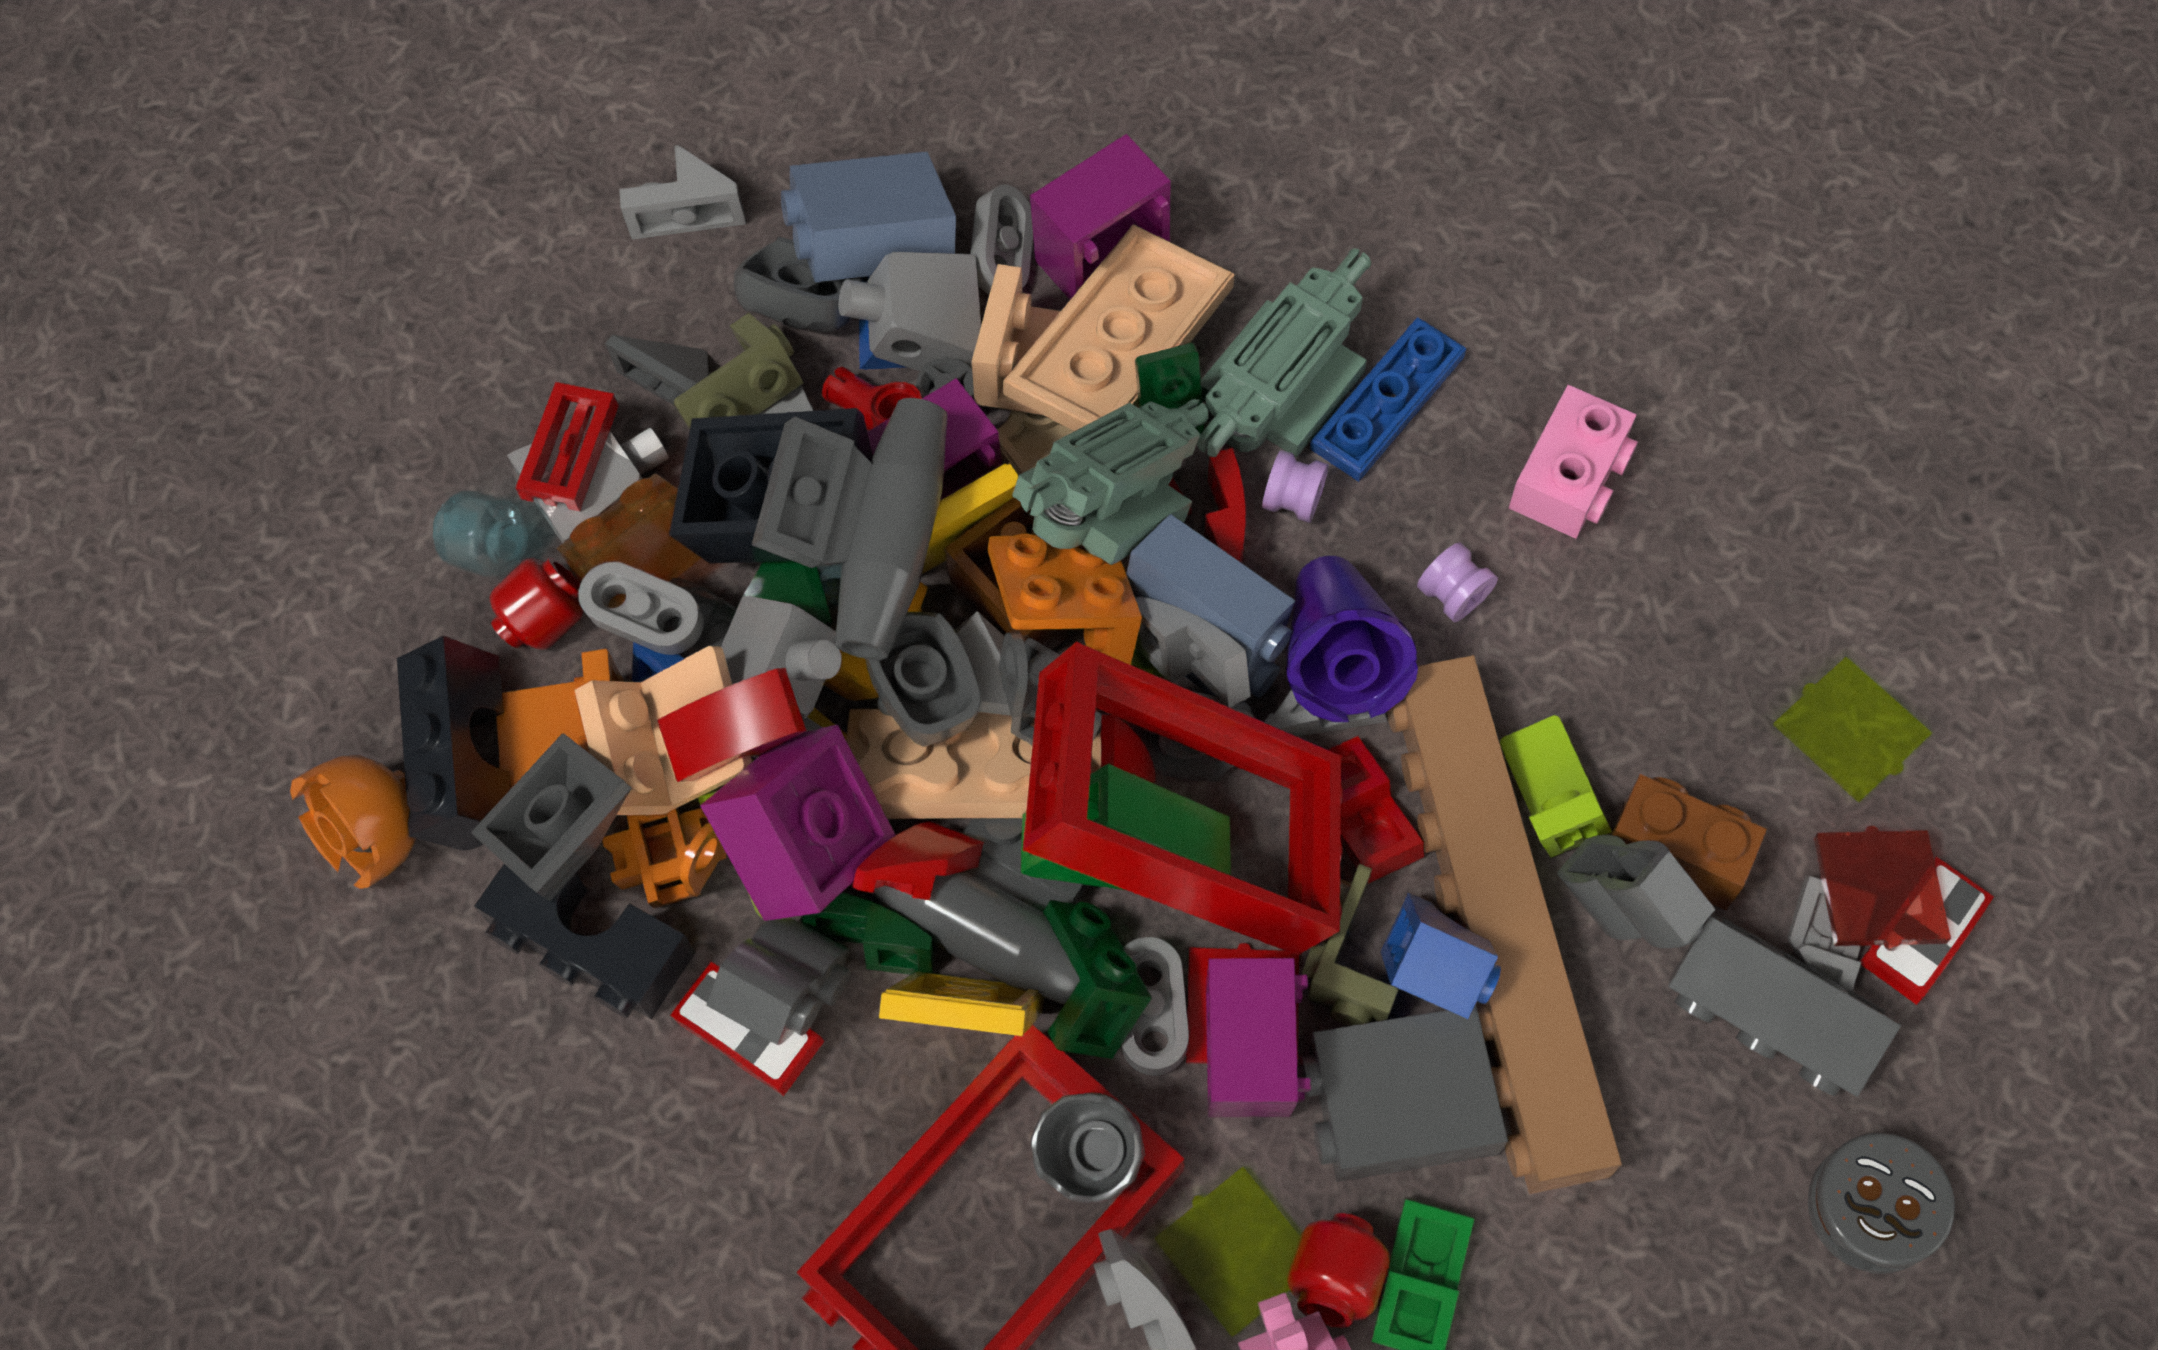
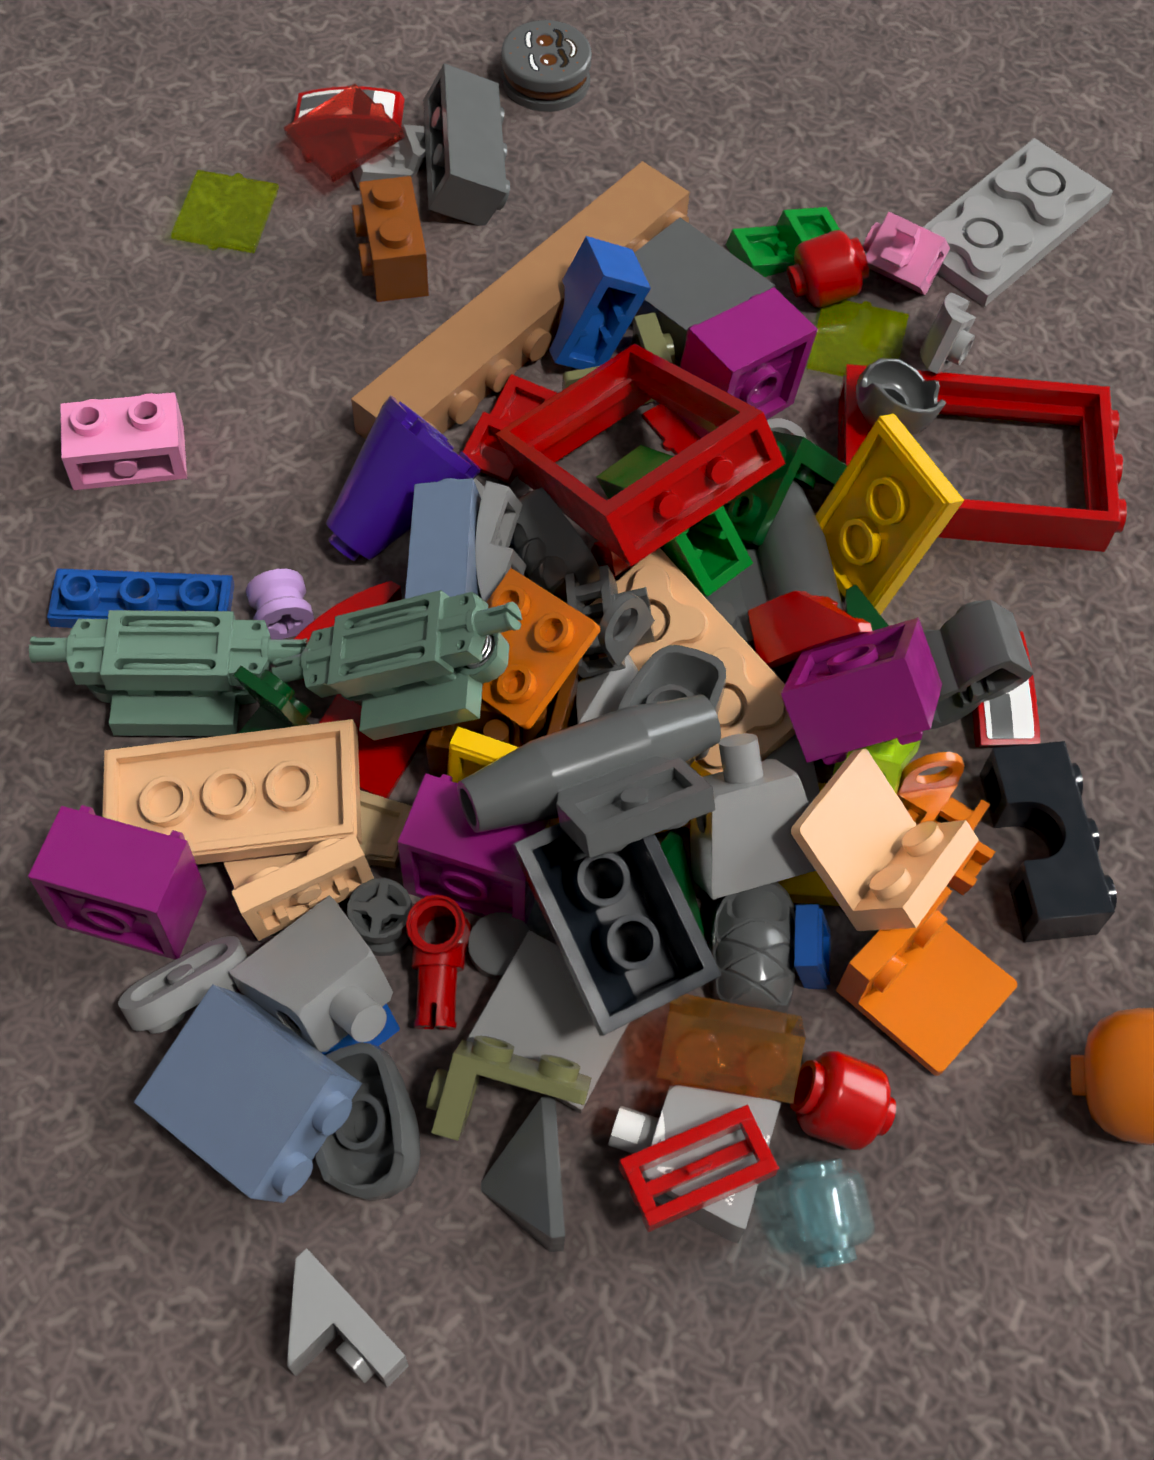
camera: 135 degrees left, 5 degrees down
black arch [397,636,511,851] -> none
dark grey slope [471,733,632,901] -> none
light grey plate [579,562,704,655] -> none
red slope [657,668,806,782] -> none
lavender wheel [1417,542,1498,623] -> none
lime bracket [1500,715,1612,858] -> none
dark grey brick [1557,835,1715,948] -> none

